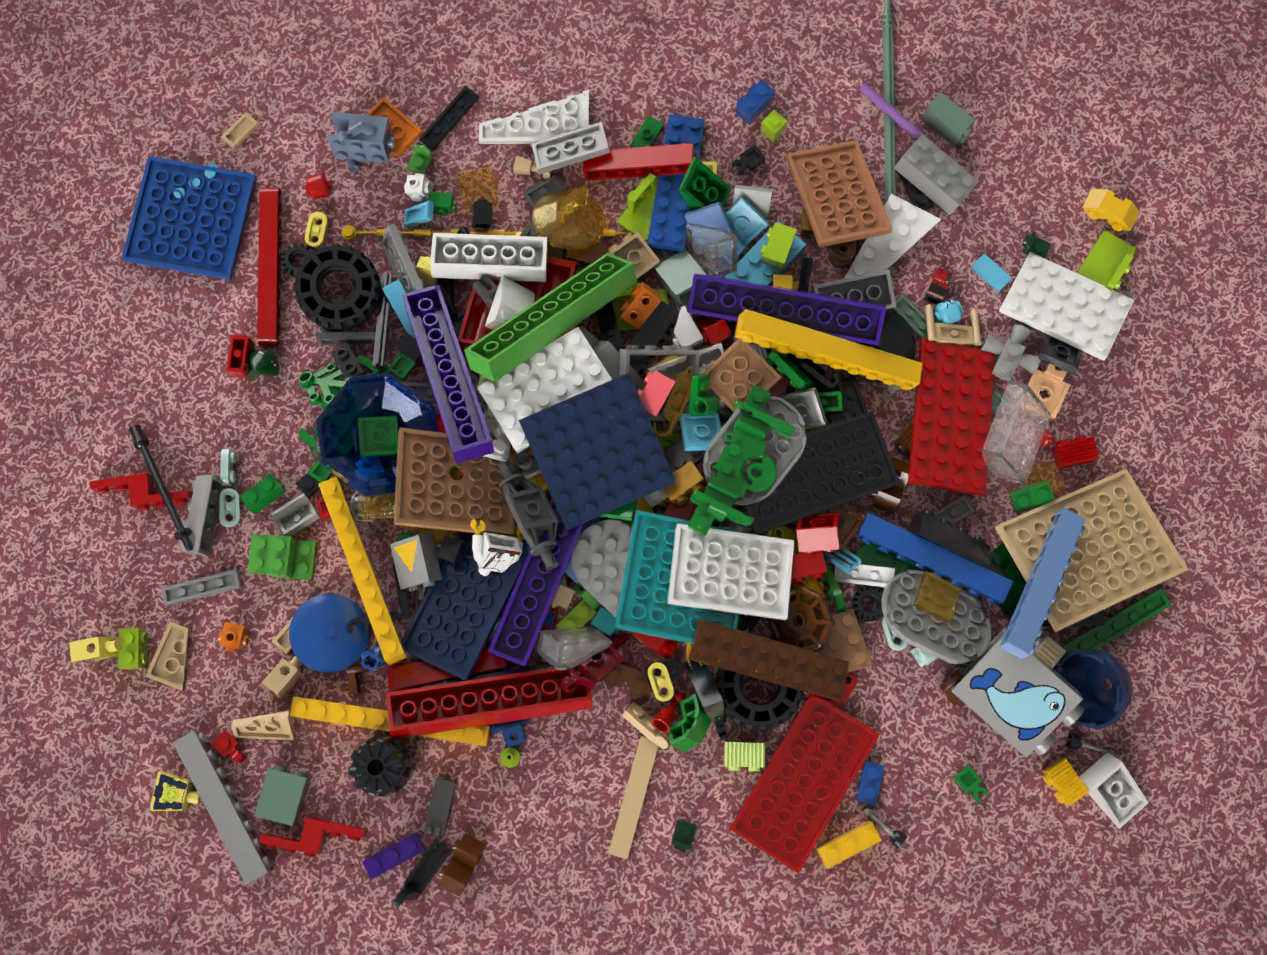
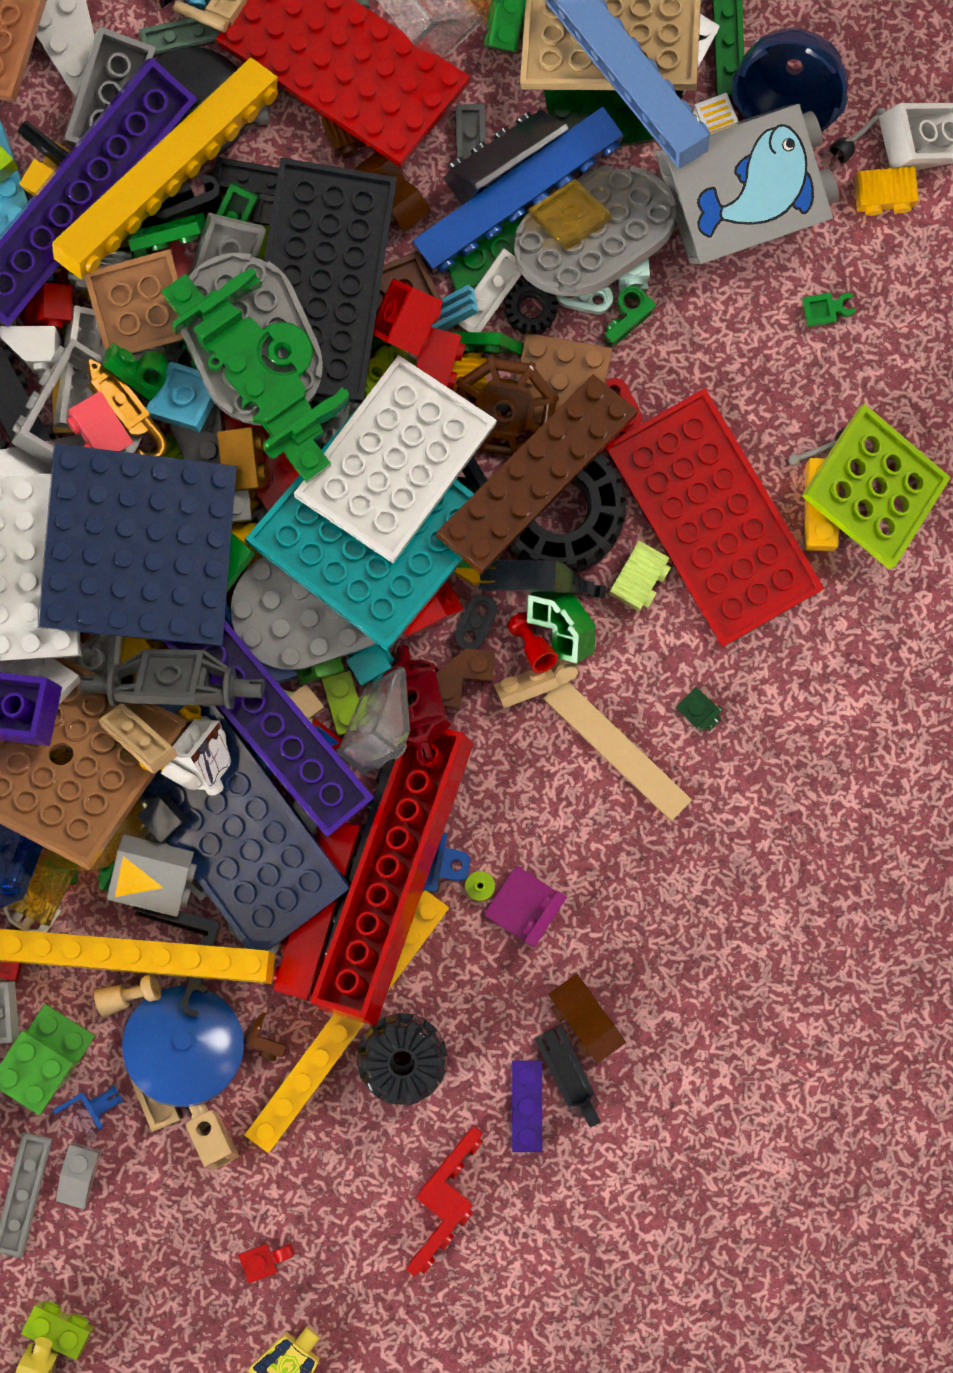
camera: 70 degrees left, 5 degrees up
tan wing [145,621,190,691] -> none
light grey brick [173,730,272,885] -> none
orange brick [218,622,249,653] -> none
tan wing [231,711,295,740] -> none
sand green brick [254,765,310,826] -> none
blue piece [361,646,386,671] -> none
dark grey hinge [424,778,456,837] -> none
light yellow plate [648,662,674,702] -> none
reddish brown wheel [828,241,856,268] -> none
blue plate [856,761,885,805] -> none
reddish brown plate [940,673,965,707] -> none
none -> blue bracket [52,1085,124,1130]
none -> light grey slope [56,1142,103,1210]
none -> tan piece [94,974,161,1018]
none -> tan tile [99,703,178,774]
none -> magenta bracket [485,866,567,948]
none -> green plate [604,286,657,348]
none -> lime piece [802,404,951,569]

